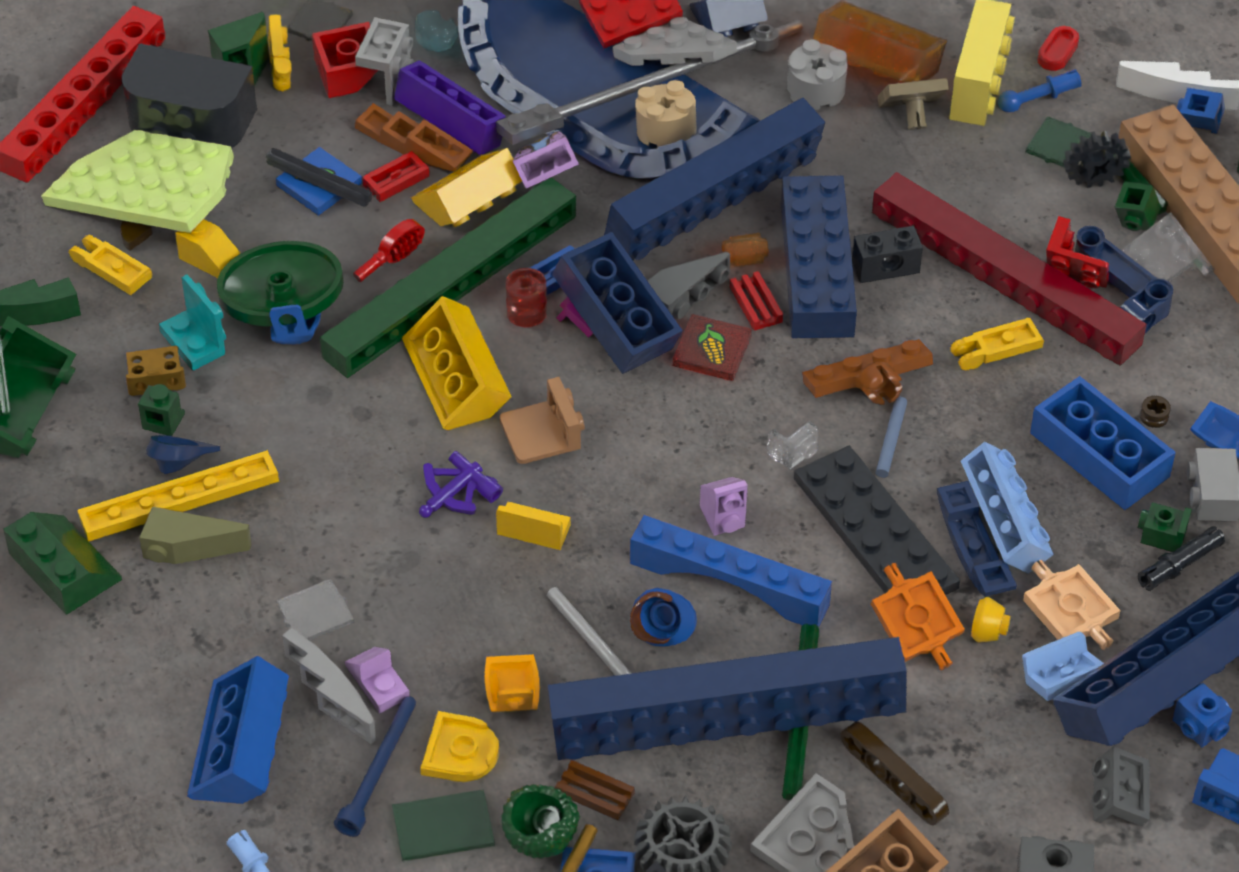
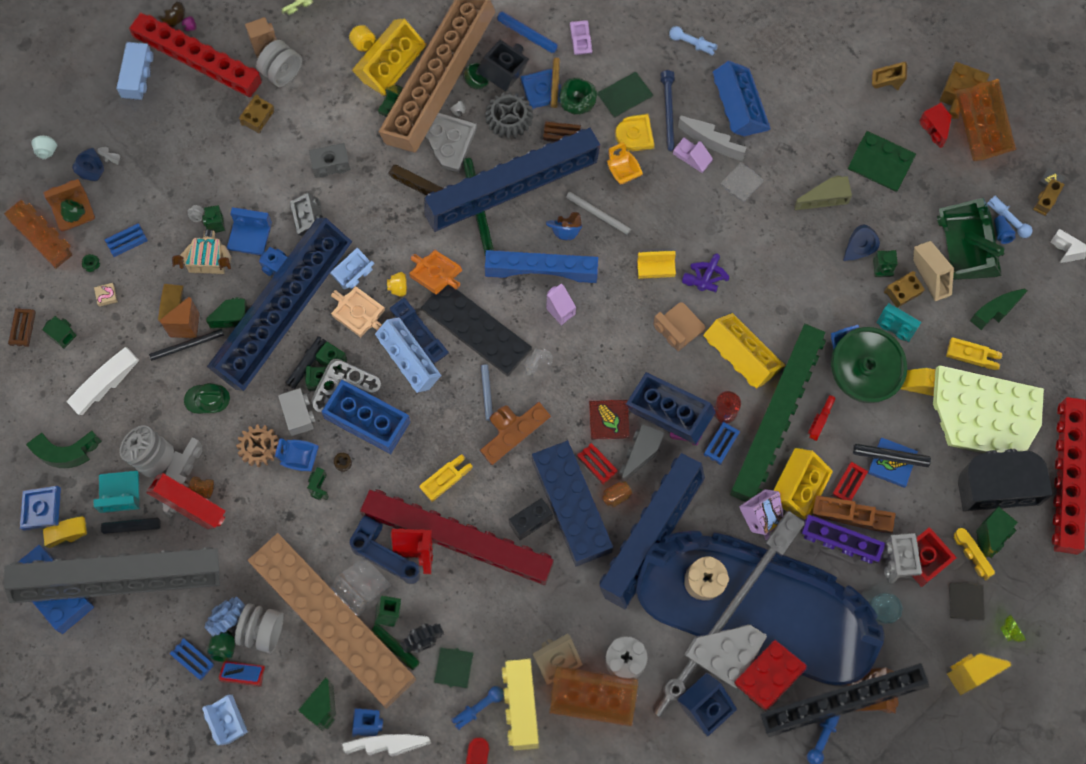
camera: 160 degrees right, 20 degrees up
yellow plate [77,450,279,542] -> none
none -> dark green bracket [307,467,329,500]
none -> light grey beam [311,359,381,412]
none -> dark green brick [316,342,347,373]
none -> tan slope [914,241,954,301]

